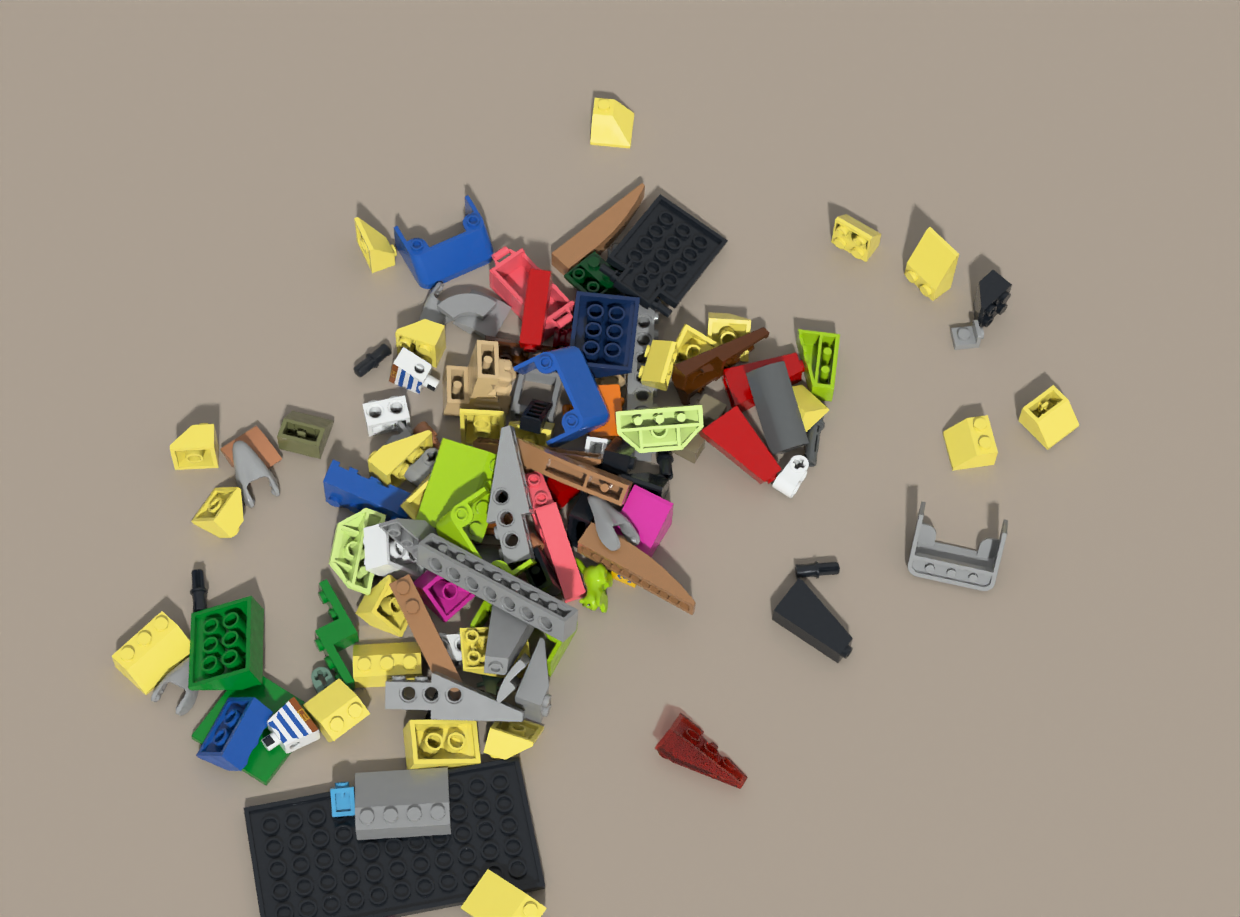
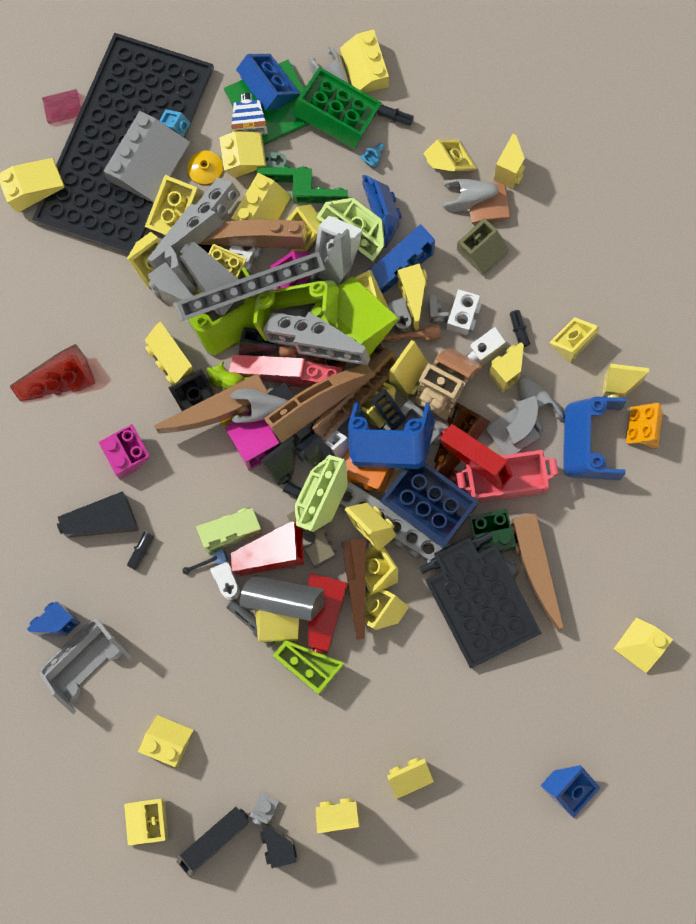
camera: 130 degrees right, 15 degrees up
none -> blue slope [27,601,80,636]
none -> dark pink slope [98,424,150,479]
none -> light yellow slope [145,321,195,385]
none -> black slope [168,369,216,411]
none -> black slope [176,807,249,877]
none -> hinge [182,547,228,575]
none -> yellow dish [187,151,223,185]
none -> yellowish green wedge [196,507,263,554]
none -> dark azure piece [360,143,385,168]
none -> blue wedge [362,175,402,248]
none -> nougat slope [435,348,484,378]
none -> blue slope [541,765,600,818]
none -> light yellow slope [549,317,599,363]
none -> light orange bracket [626,403,663,448]

